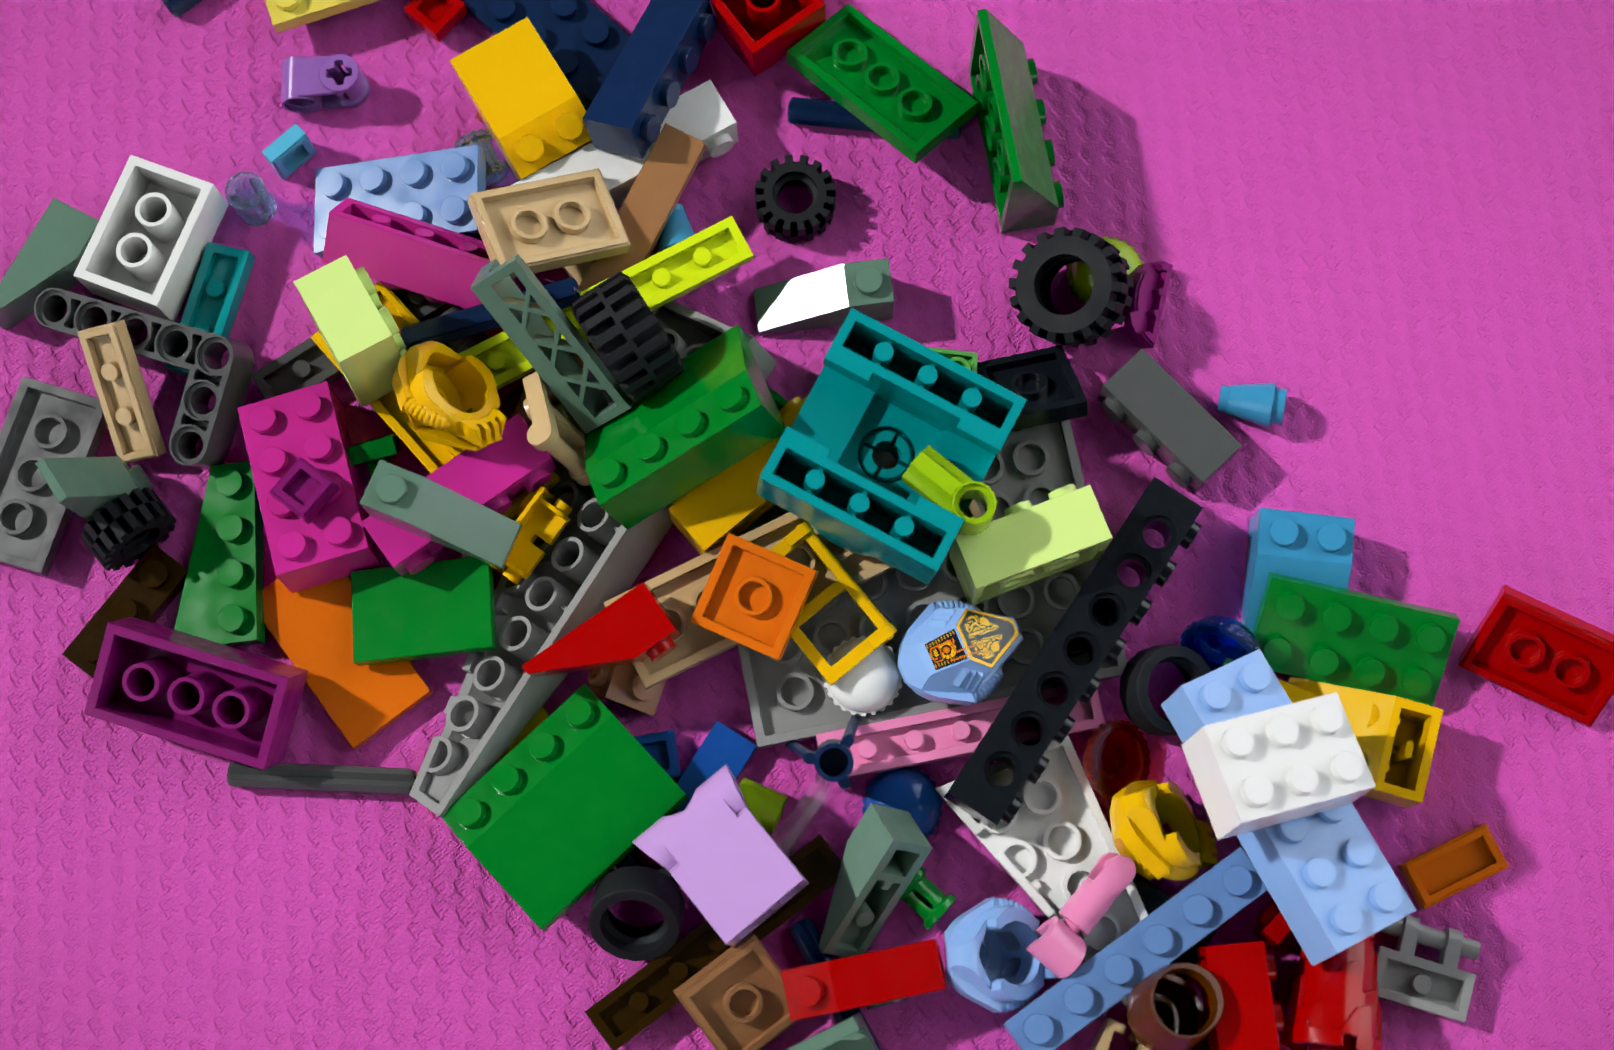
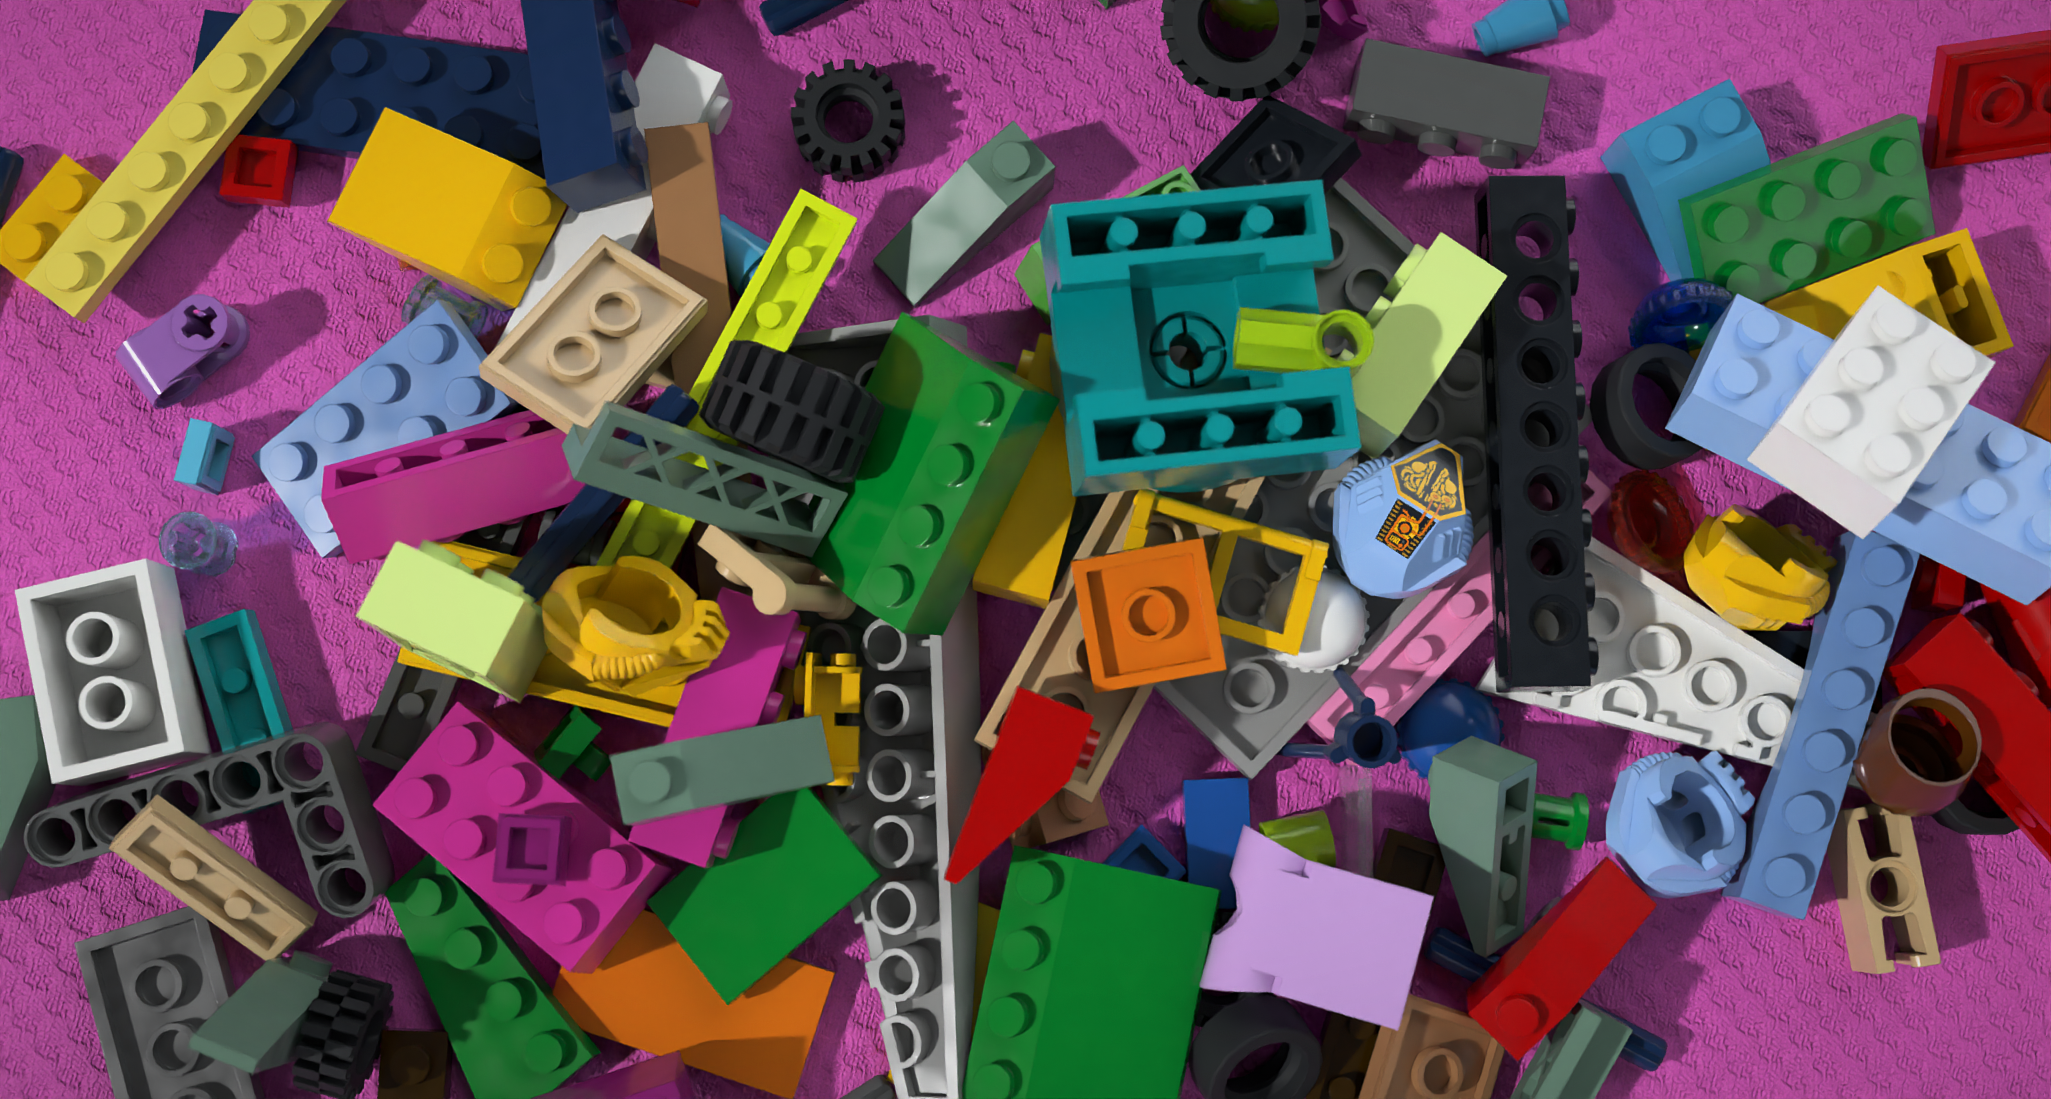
camera: 45 degrees left, 5 degrees up
bright pink piece [1026,852,1136,979] -> none

